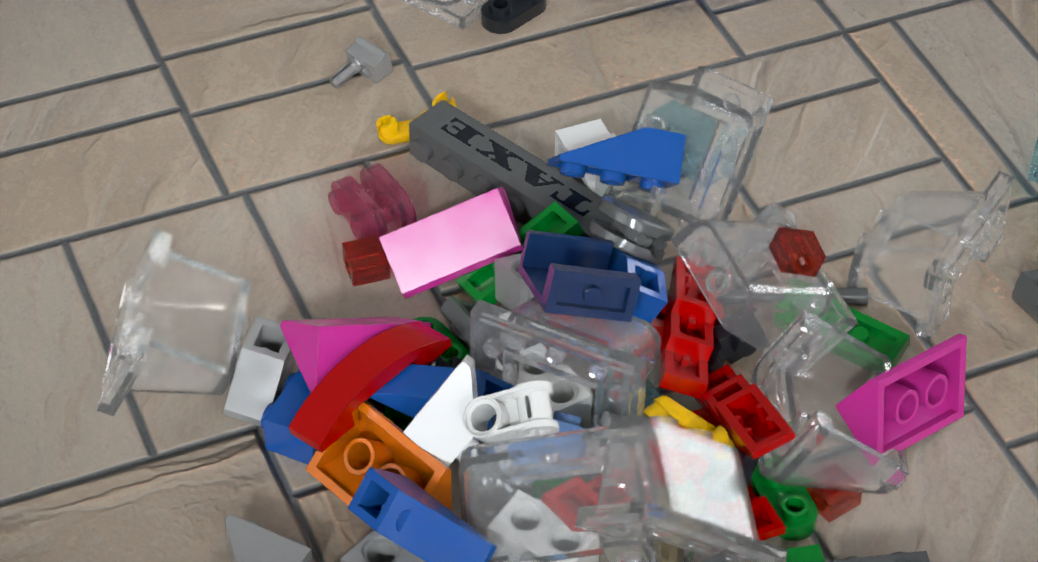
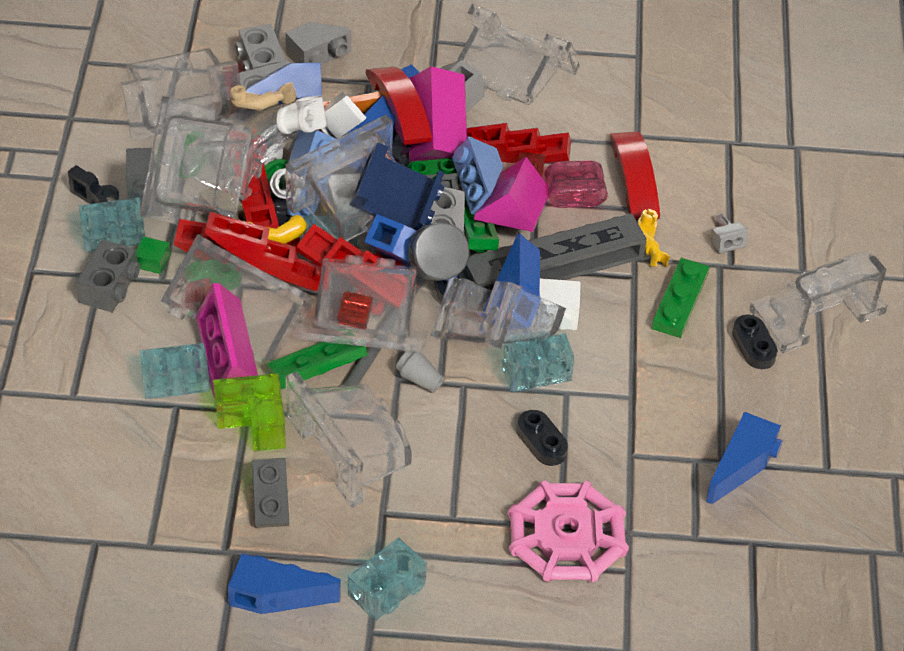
camera: 115 degrees right, 5 degrees up
none -> clear light blue brick [140,343,210,399]
none -> clear neon green brick [213,373,286,452]
none -> tan arm [230,82,296,111]
none -> medium blue slope [452,136,503,215]
none -> red slope [467,123,571,163]
none -> bright pink plate [507,480,629,583]
none -> black plate [517,410,568,466]
none -> red slope [610,131,660,221]
none -> green plate [652,257,710,338]

